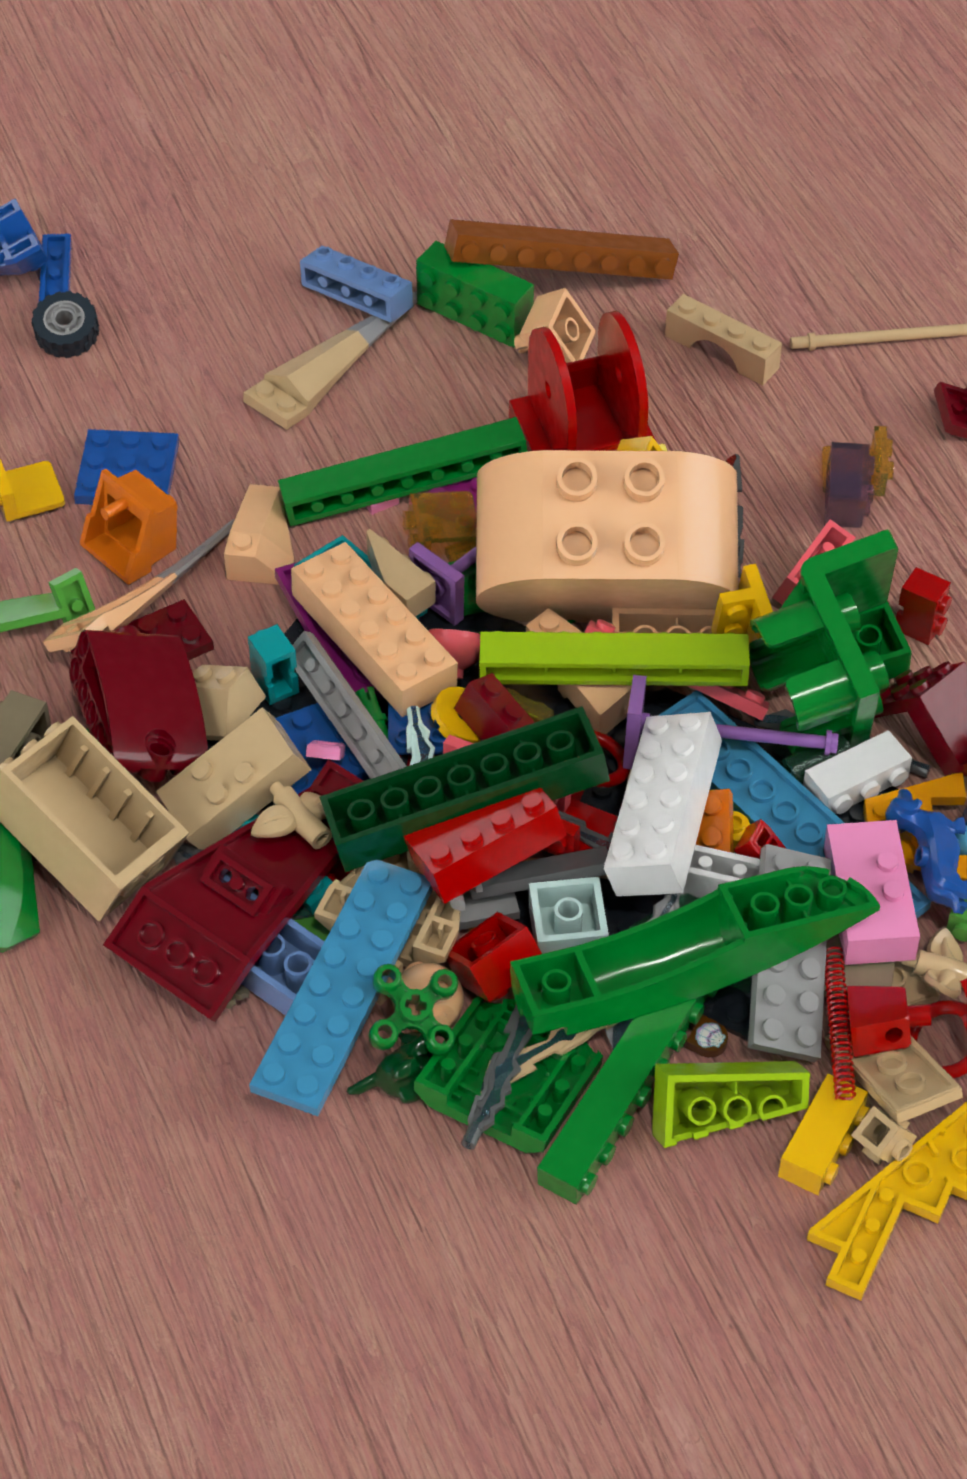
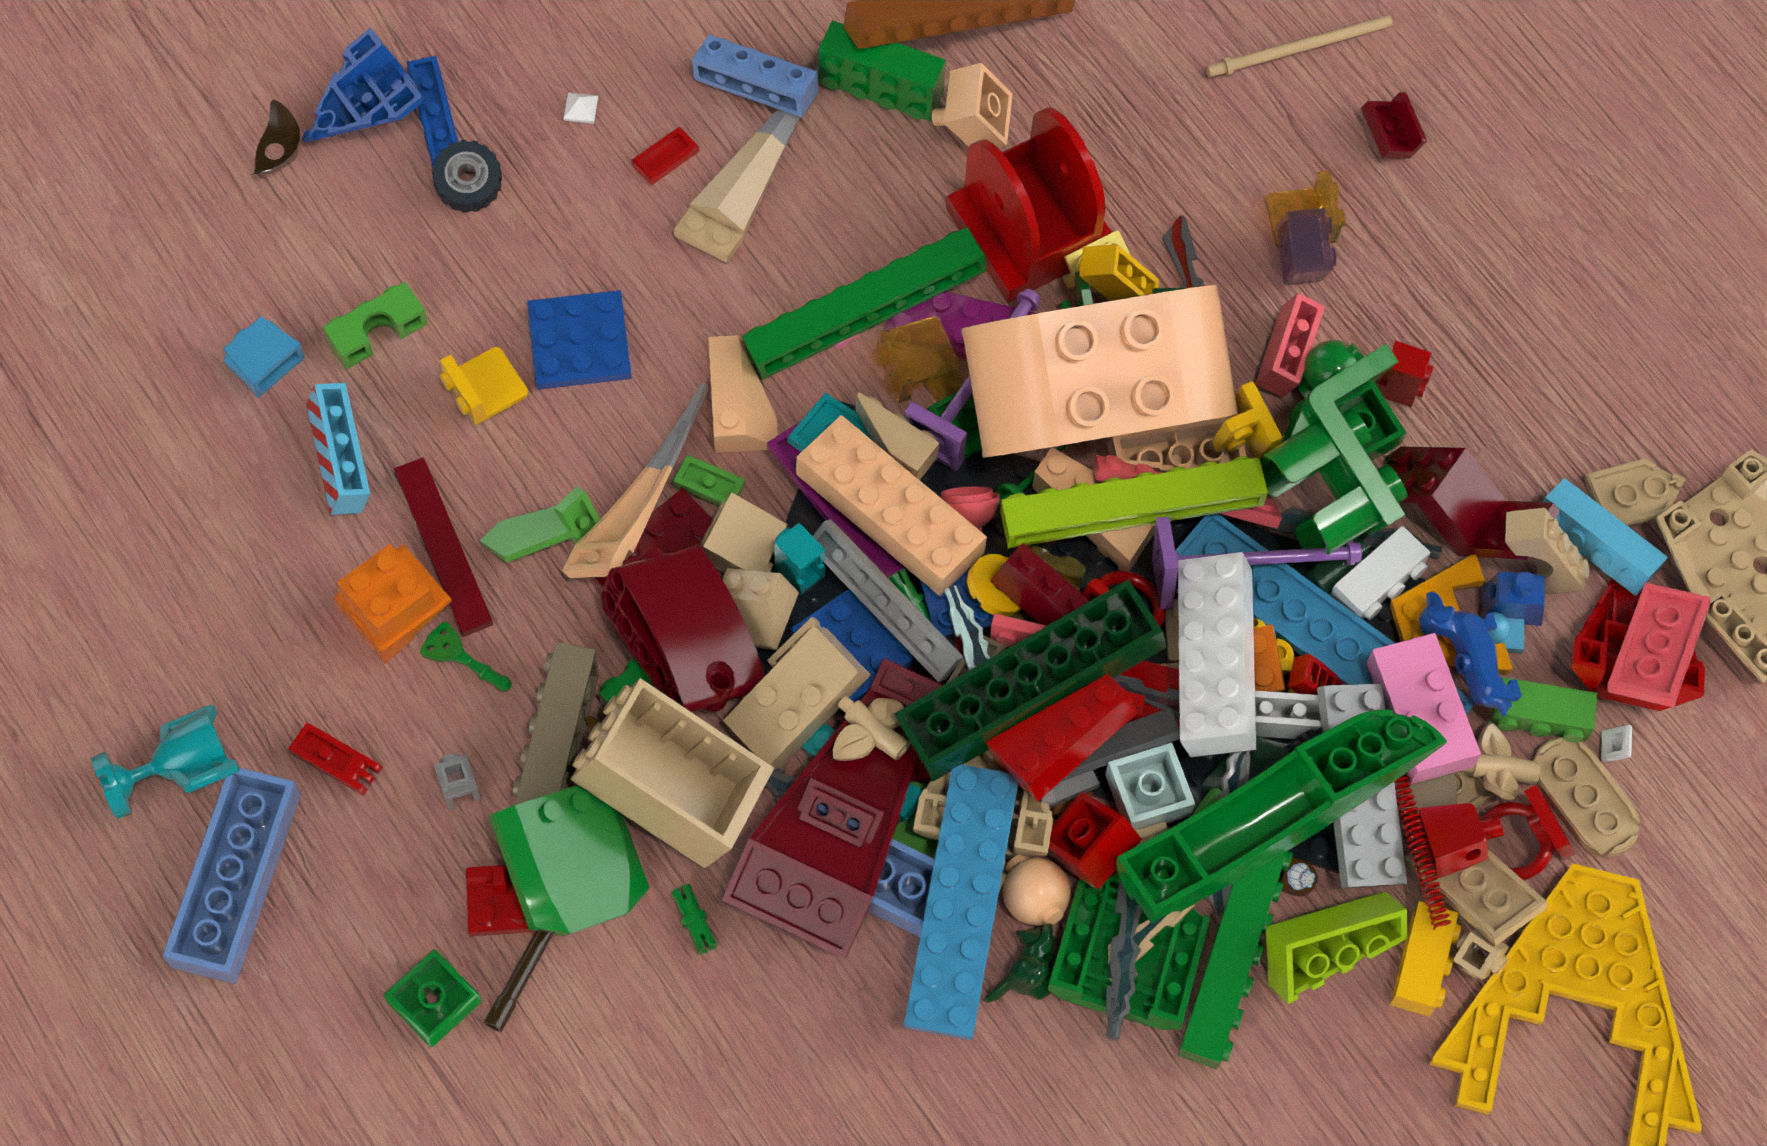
camera: 15 degrees left, 15 degrees up
orange piece [80,468,177,585] -> none
bright pink tile [306,740,345,760] -> none
green gear [368,964,458,1055] -> none
tan arch [665,294,782,385] -> none
none -> white slope [564,92,598,124]
none -> red tile [632,126,699,186]
none -> green pin [671,884,718,955]
none -> bright green plate [673,455,745,506]
none -> tan piece [700,492,788,573]

